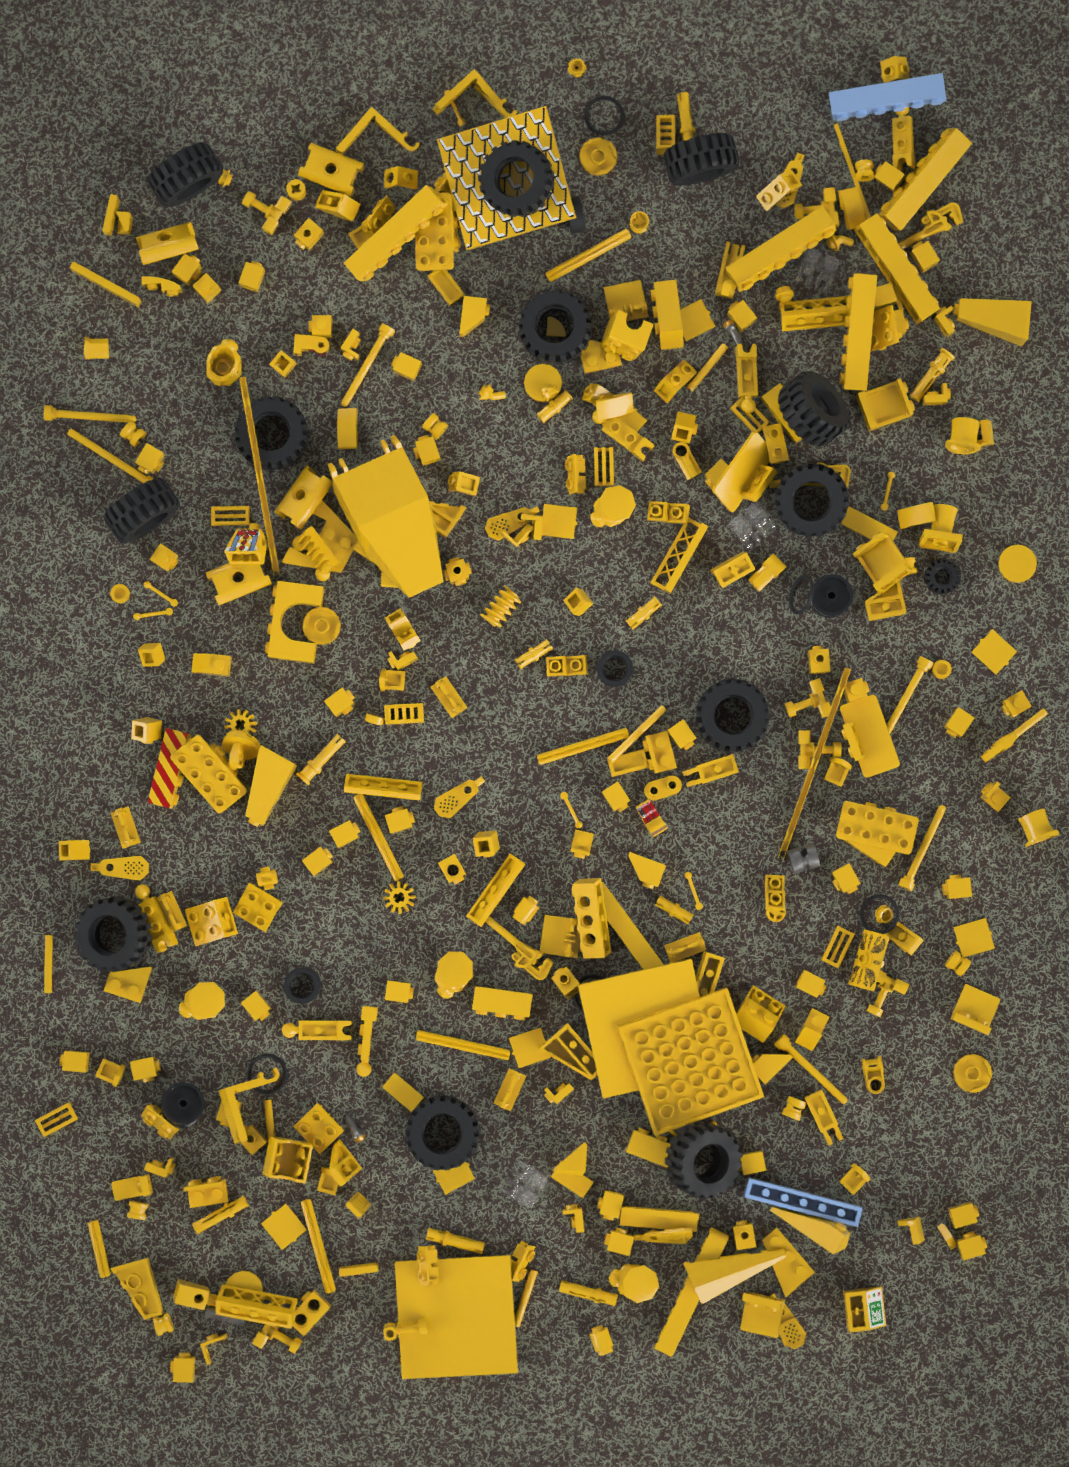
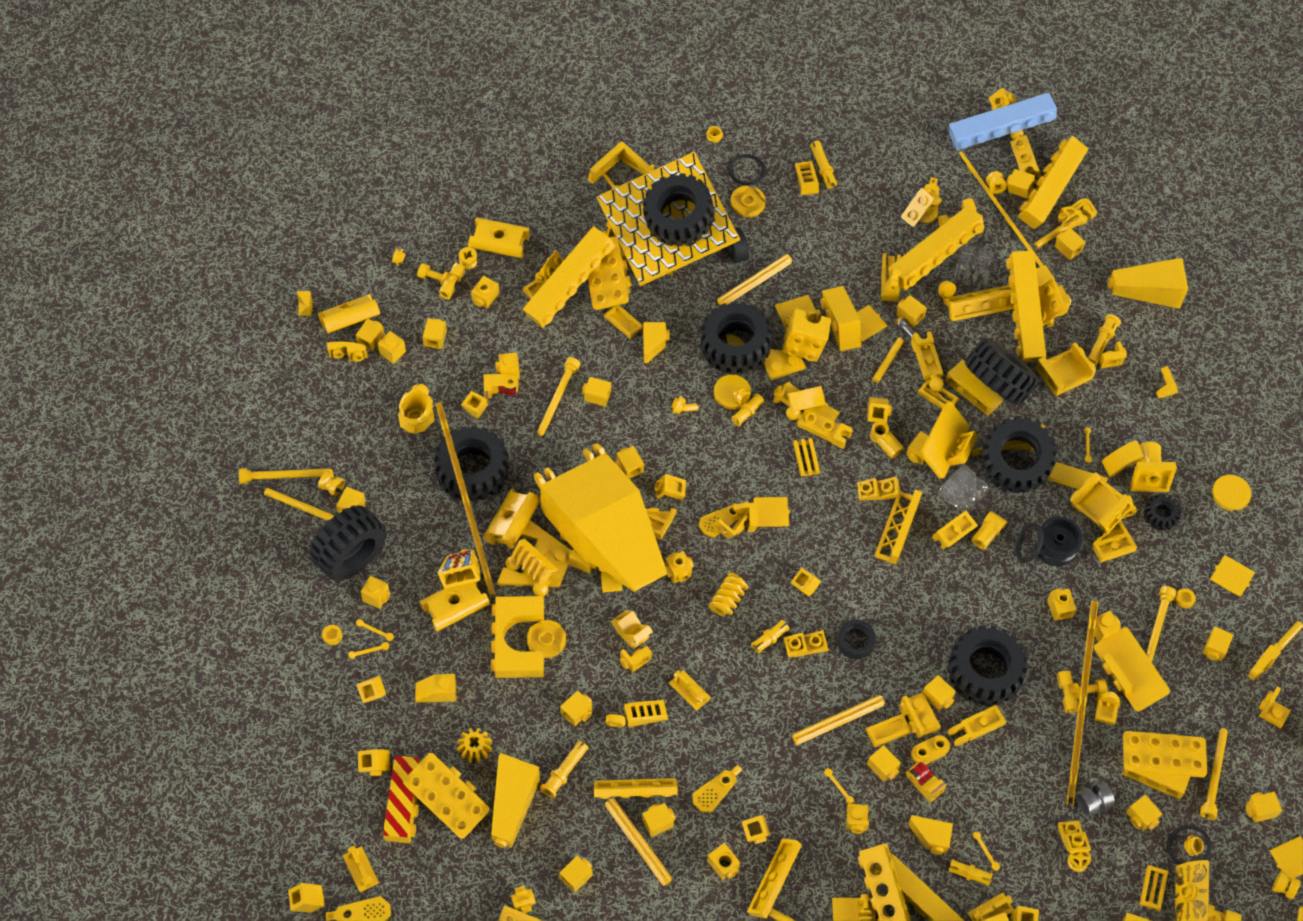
camera: 10 degrees left, 25 degrees down
yellow tile [70,262,141,307] -> none
yellow tile [84,336,109,359] -> none
yellow tile [102,194,120,236] -> none
black tyre [148,142,223,208] -> none
yellow tile [211,506,250,526] -> none
yellow tile [222,731,260,769] -> none
yellow slope [315,190,361,221] -> none
yellow brick [329,820,360,848] -> none
yellow hinge [336,107,420,155] -> none
yellow slope [337,408,358,450] -> none
yellow bracket [341,329,361,361] -> none
yellow tile [379,668,405,692] -> none
yellow gear [383,881,416,914] -> none
yellow bracket [384,166,418,189] -> none
yellow wheel [422,413,449,440] -> none
yellow brick [512,895,540,925] -> none
yellow hinge [565,454,586,494] -> none
yellow piece [590,485,636,527] -> none
yellow bar [607,705,667,763] -> none
yellow pin [626,596,662,630] -> none
yellow wheel [630,211,649,234] -> none
yellow bracket [654,360,697,404] -> none
black tyre [663,132,740,186] -> none
yellow hinge [762,423,789,464] -> none
yellow bar [784,678,831,718] -> none
yellow plate [826,235,854,251] -> none
yellow slope [838,187,866,230] -> none
yellow brick [854,213,940,325] -> none
yellow slope [884,922,924,955] -> none
yellow bracket [934,306,955,338] -> none
yellow piece [945,417,981,454] -> none
yellow bracket [1001,690,1032,718] -> none

